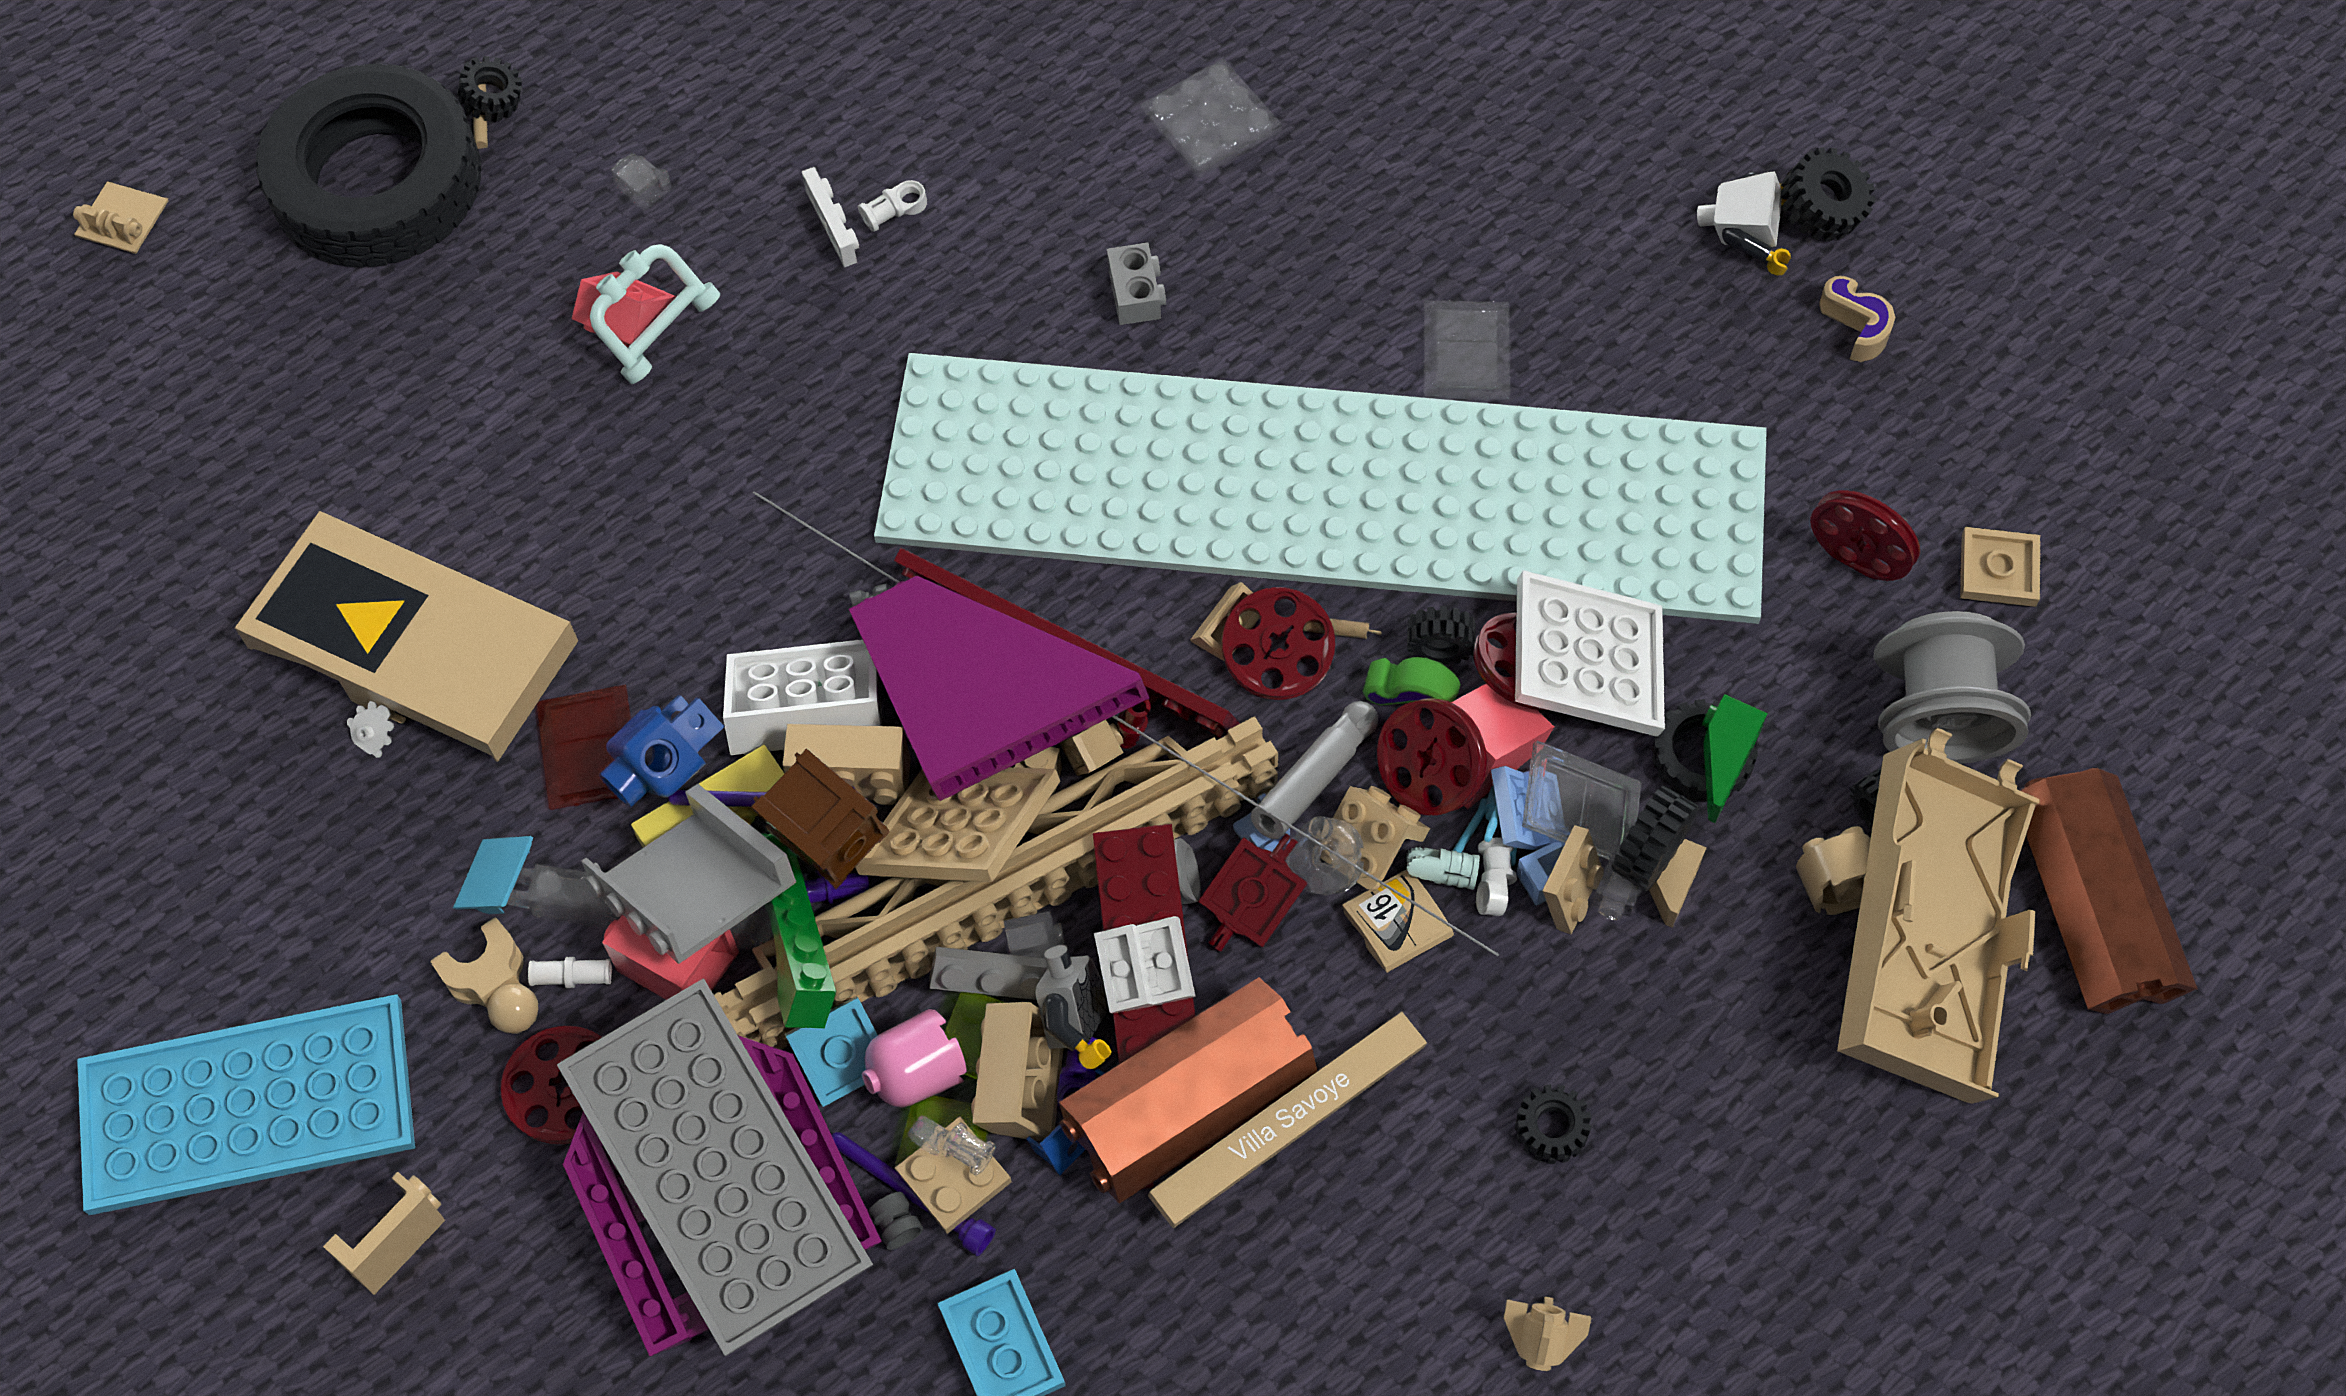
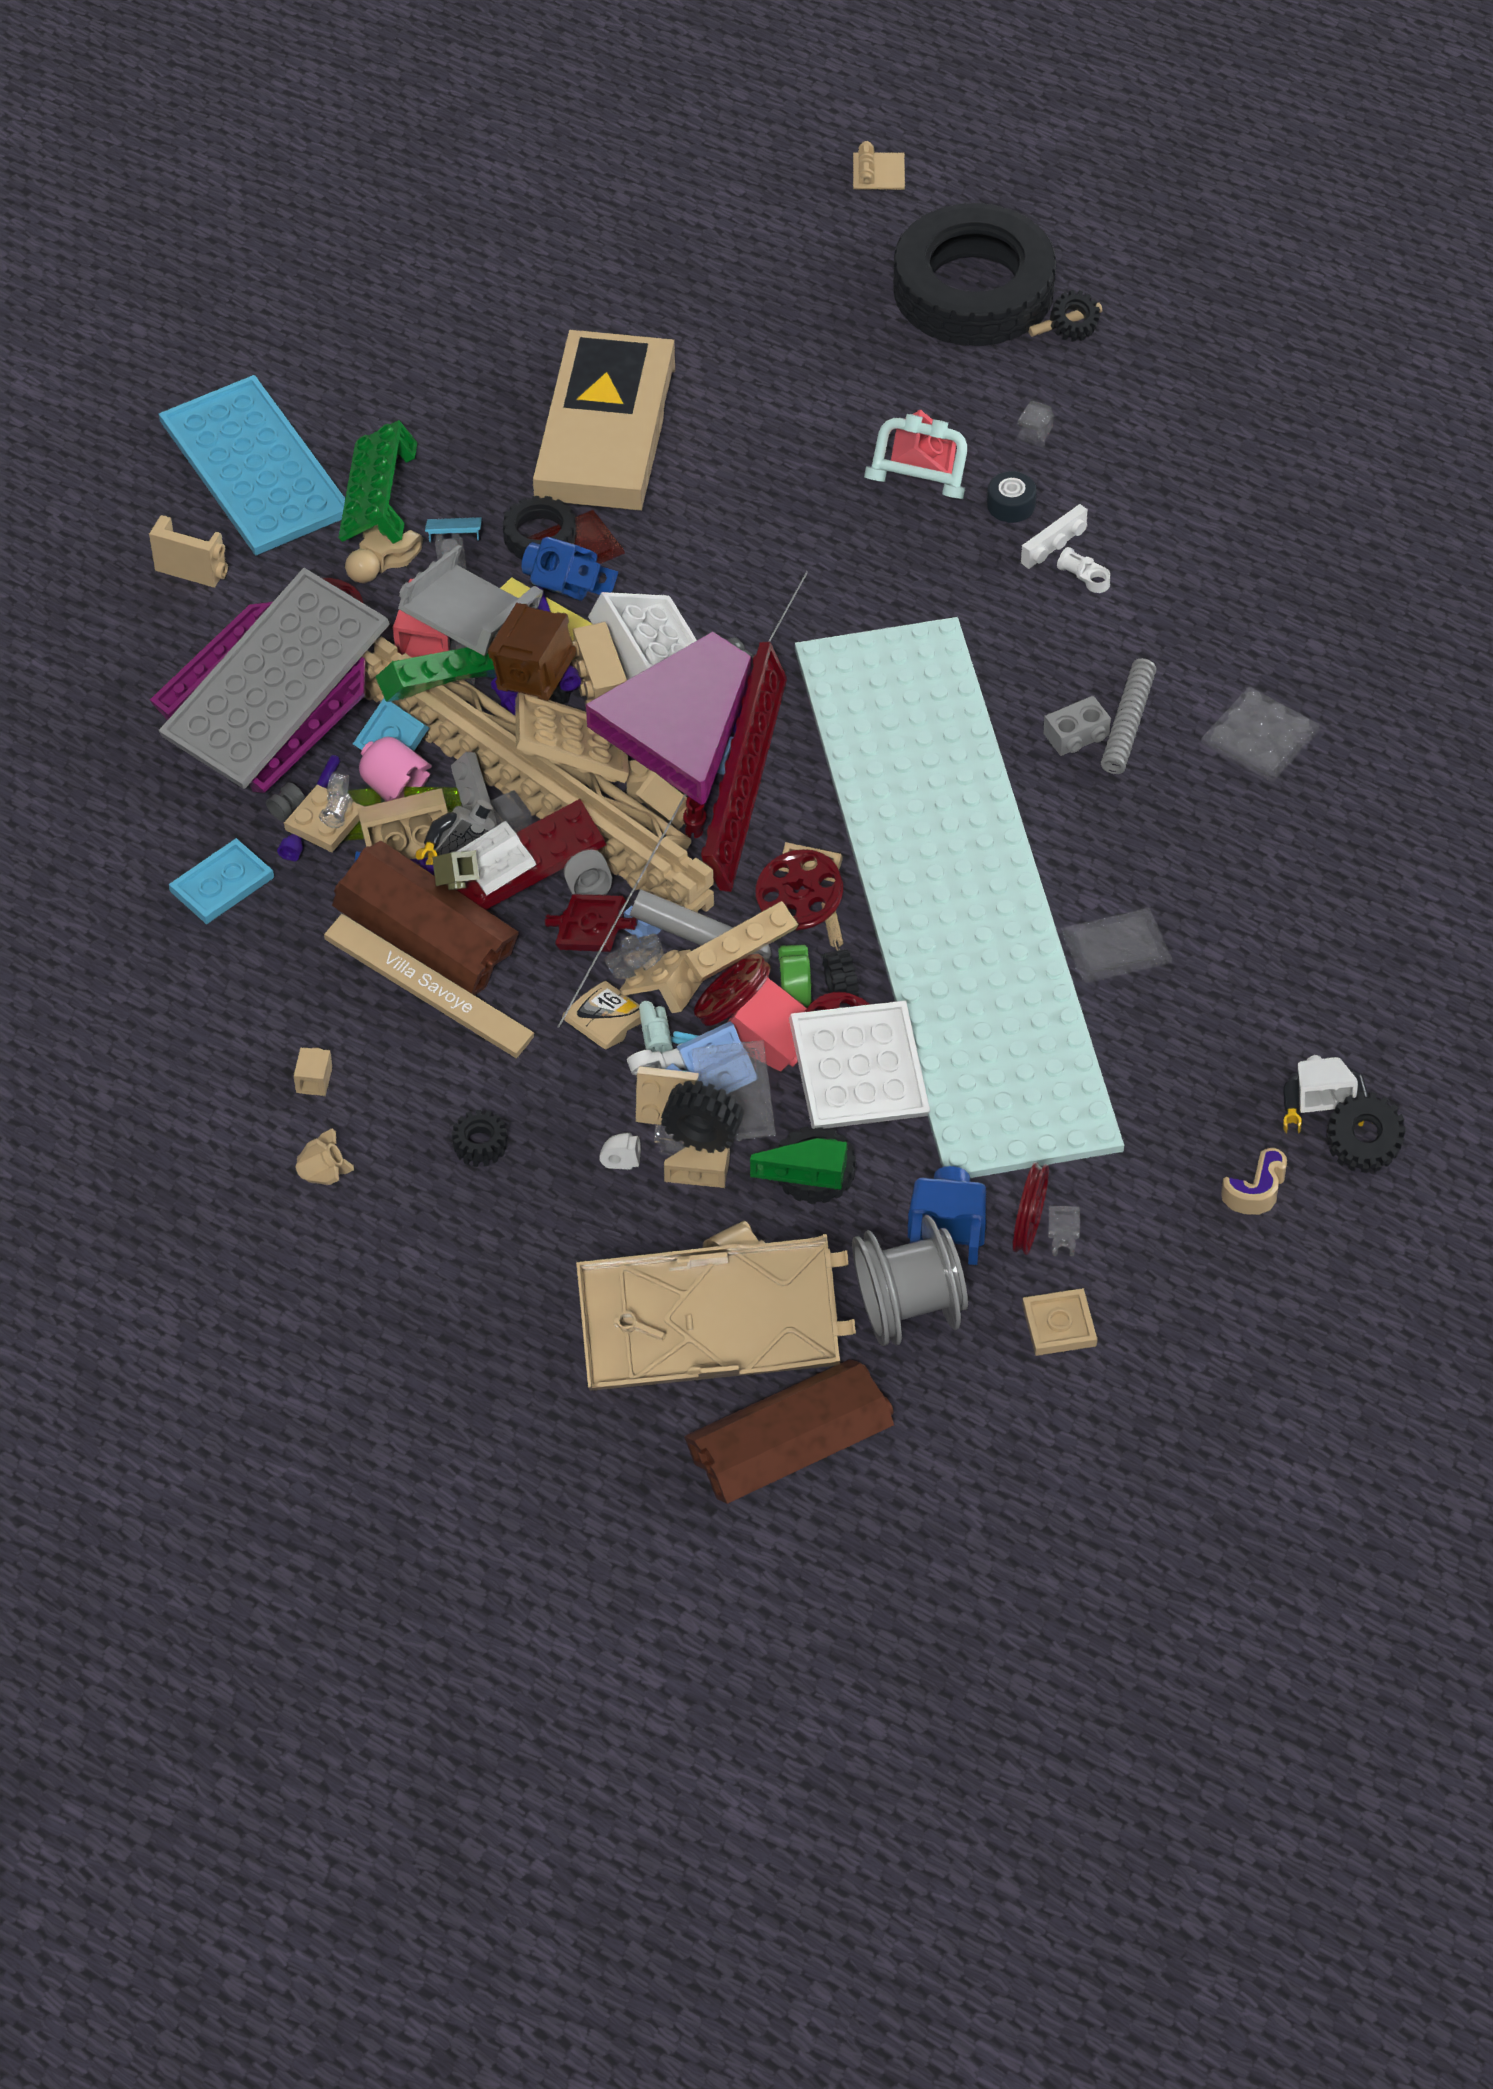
camera: 70 degrees right, 10 degrees down
white piece [347,701,394,758] -> none
white pin [528,957,612,988] -> none
none -> tan brick [294,1047,332,1096]
none -> green bracket [338,420,417,544]
none -> olive brick [432,850,480,890]
none -> black tyre [503,496,576,559]
none -> white piece [600,1133,641,1169]
none -> tan plate [684,901,798,982]
none -> blue piece [908,1166,986,1265]
none -> black wheel [987,471,1036,523]
none -> light grey piece [1101,658,1156,774]

